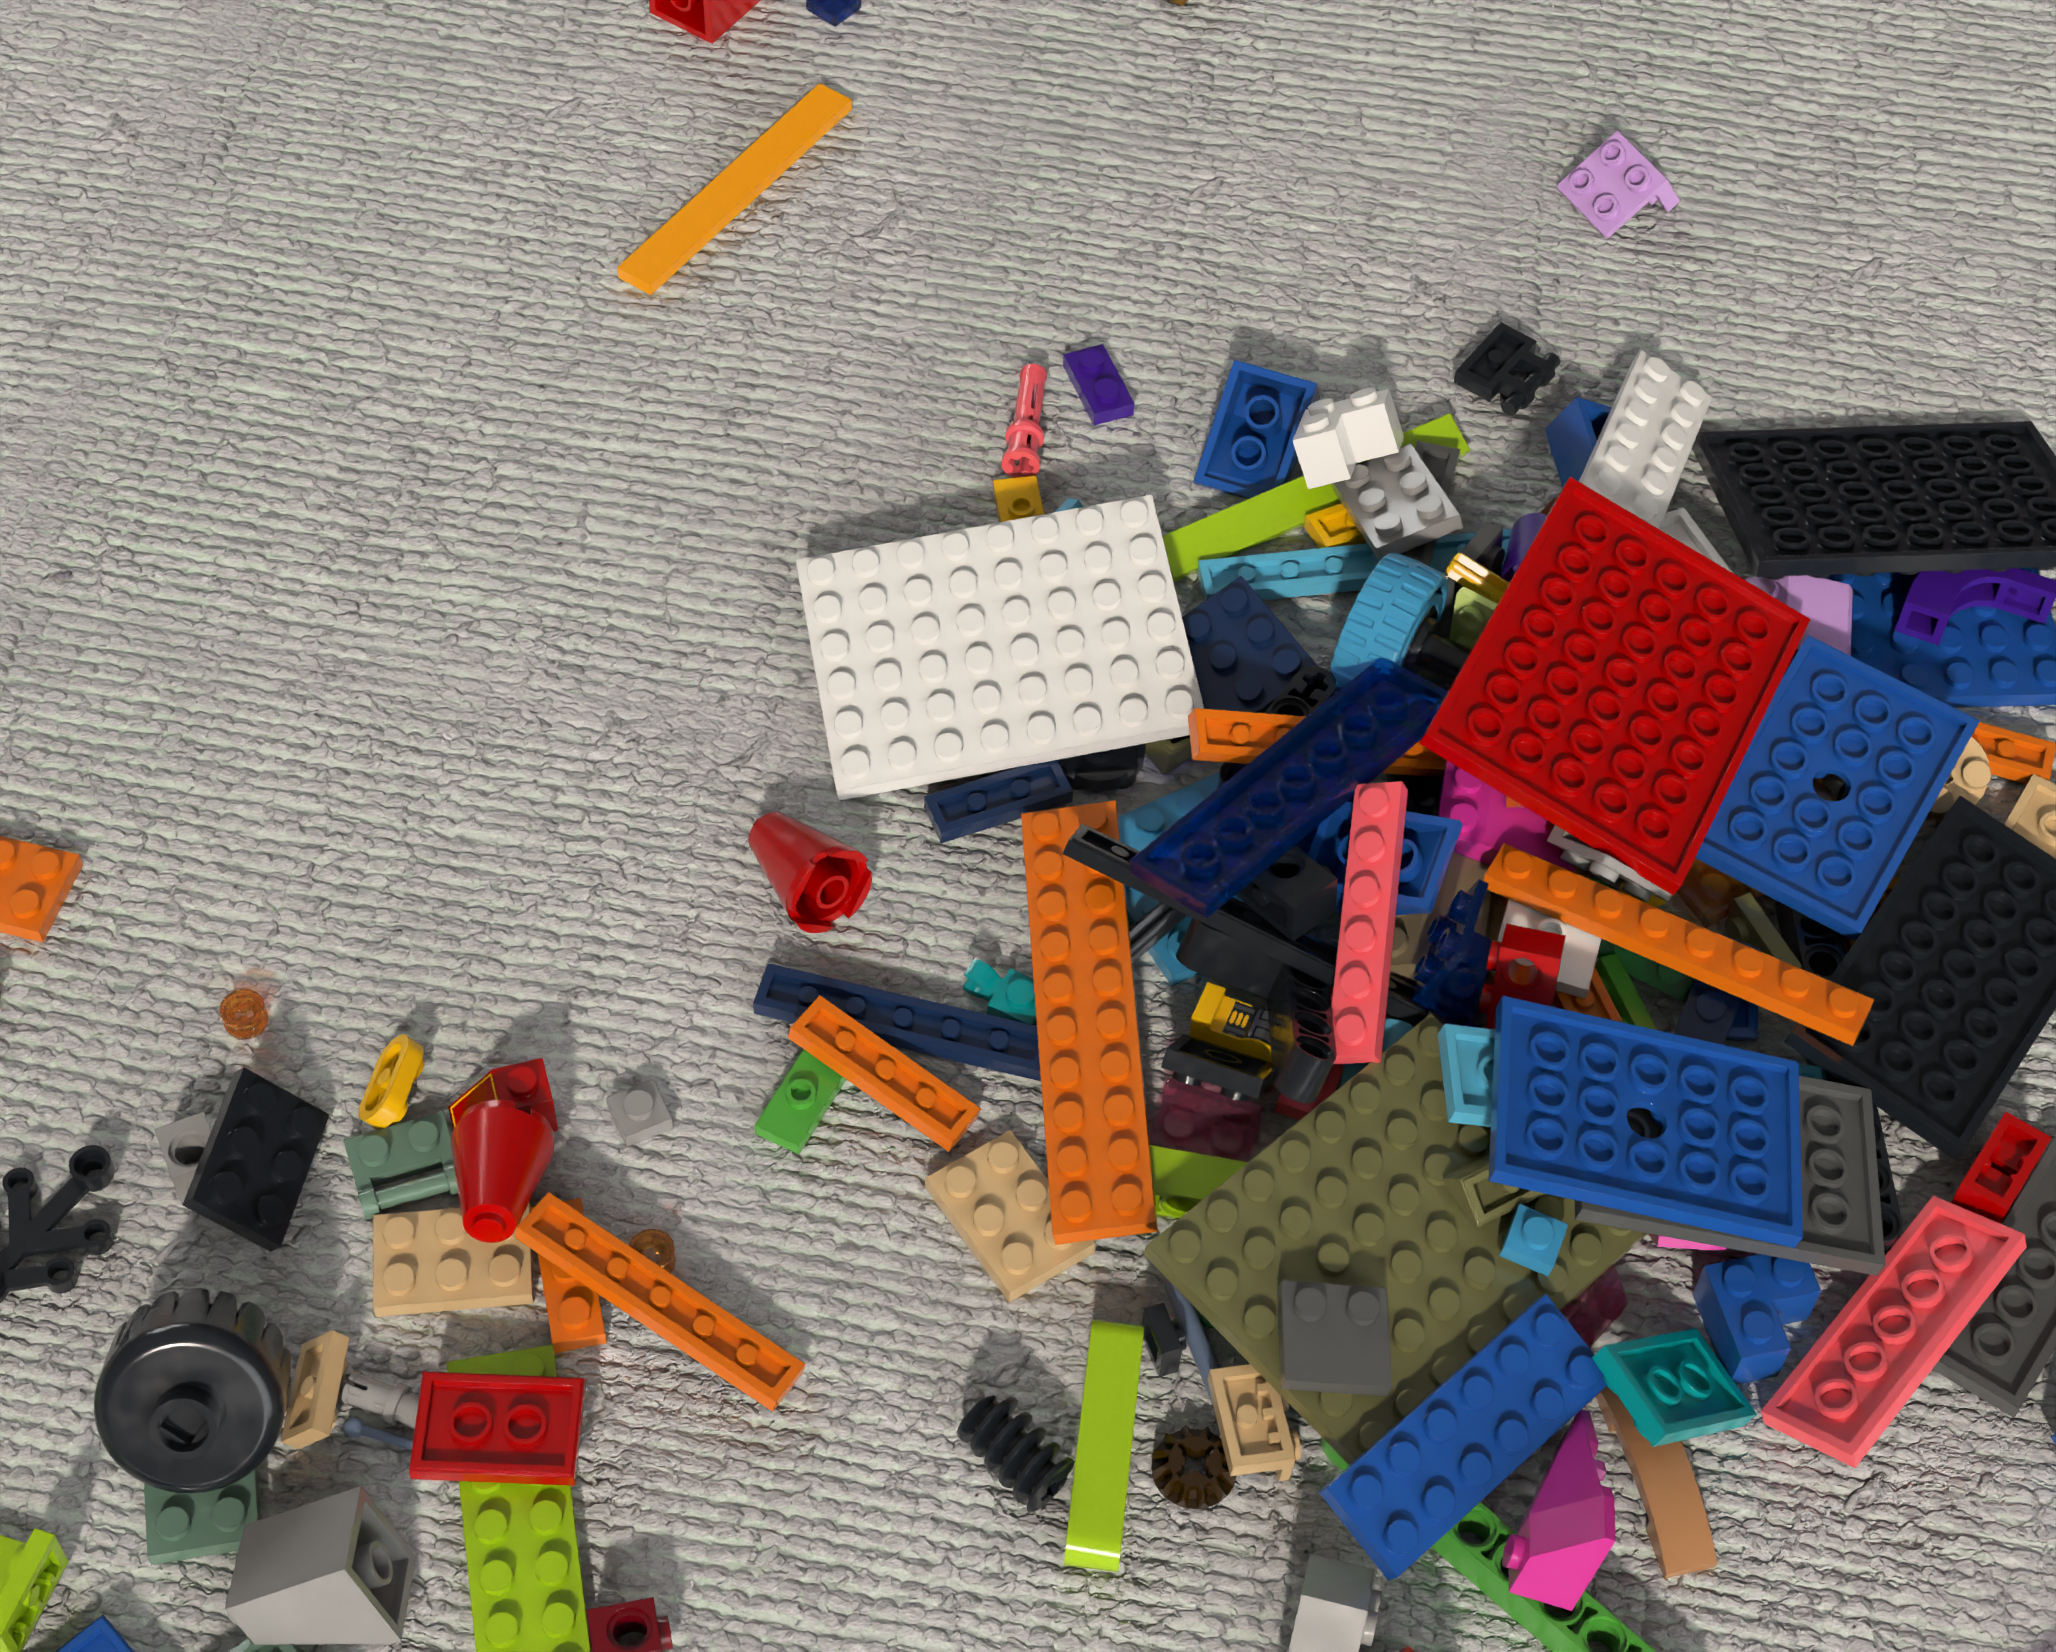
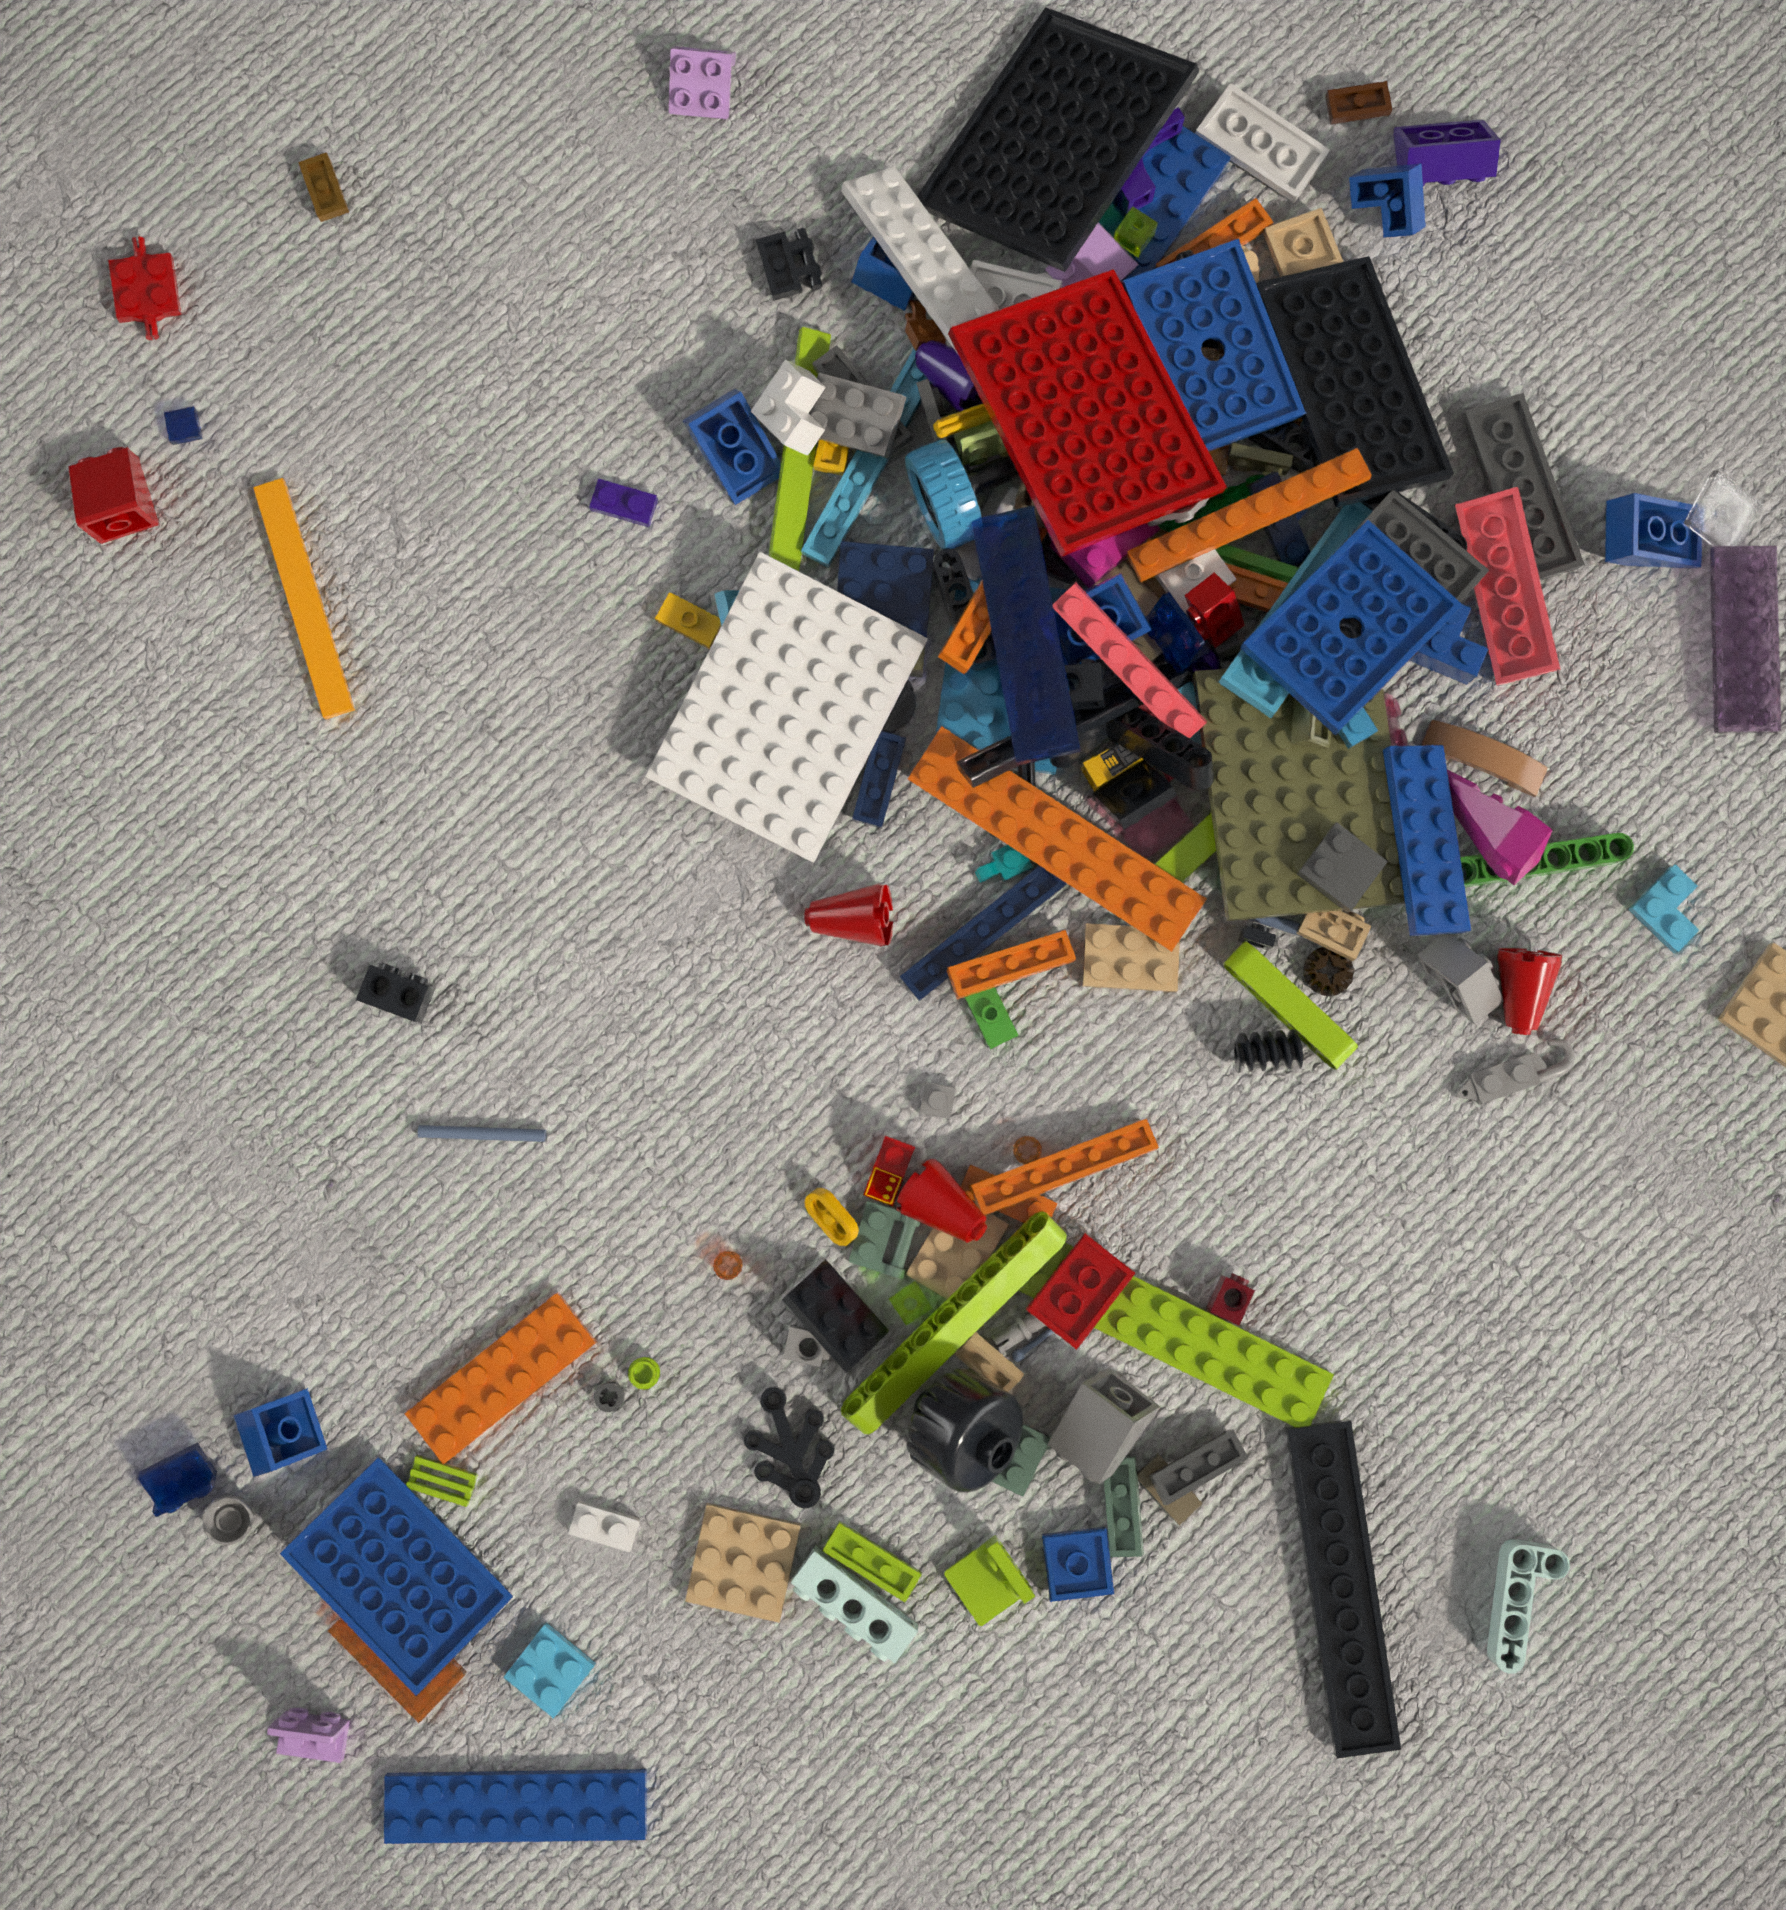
camera: 50 degrees left, 30 degrees up
coral pin [1001,364,1047,478] -> none
teal plate [1592,1328,1757,1447] -> none
red brick [1951,1111,2052,1224] -> none
none -> black brick [356,962,435,1024]
none -> sand blue bar [418,1125,546,1142]
none -> lime plate [628,1357,660,1390]
none -> lime beam [841,1212,1067,1435]
none -> clear neon green plate [888,1280,933,1326]
none -> clear neon green plate [1114,206,1158,257]

